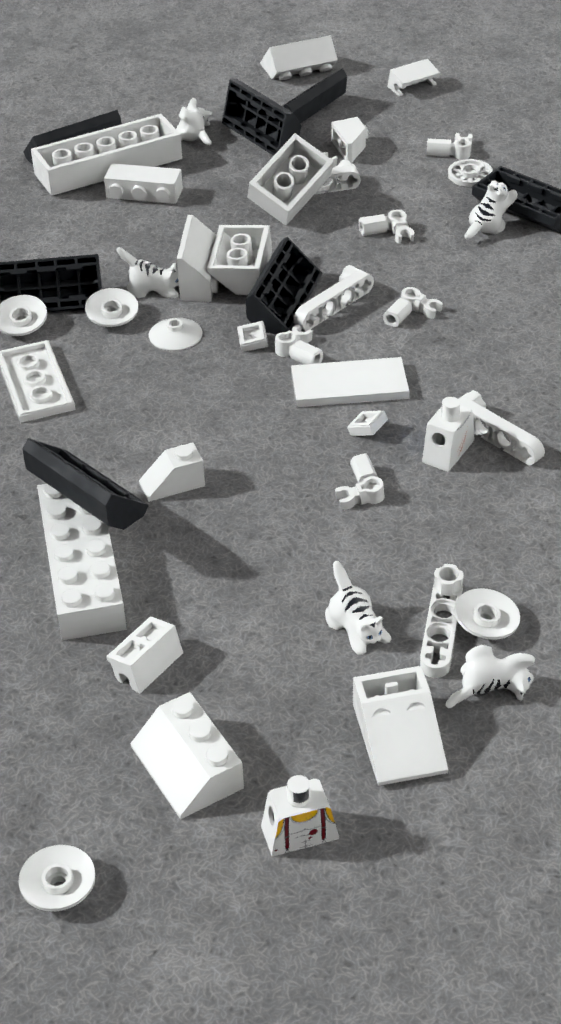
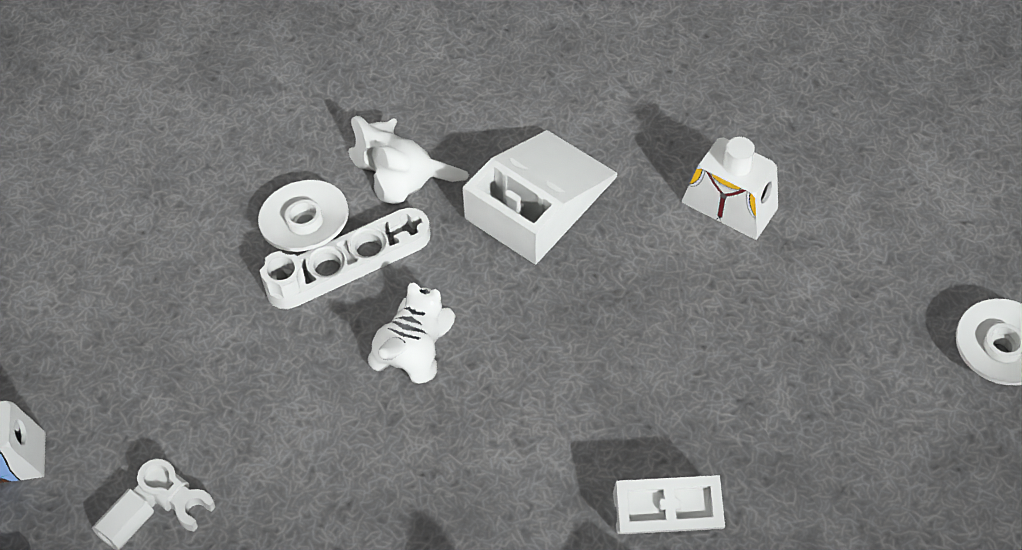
camera: 130 degrees left, 15 degrees up
white slope [131,692,244,819] -> none

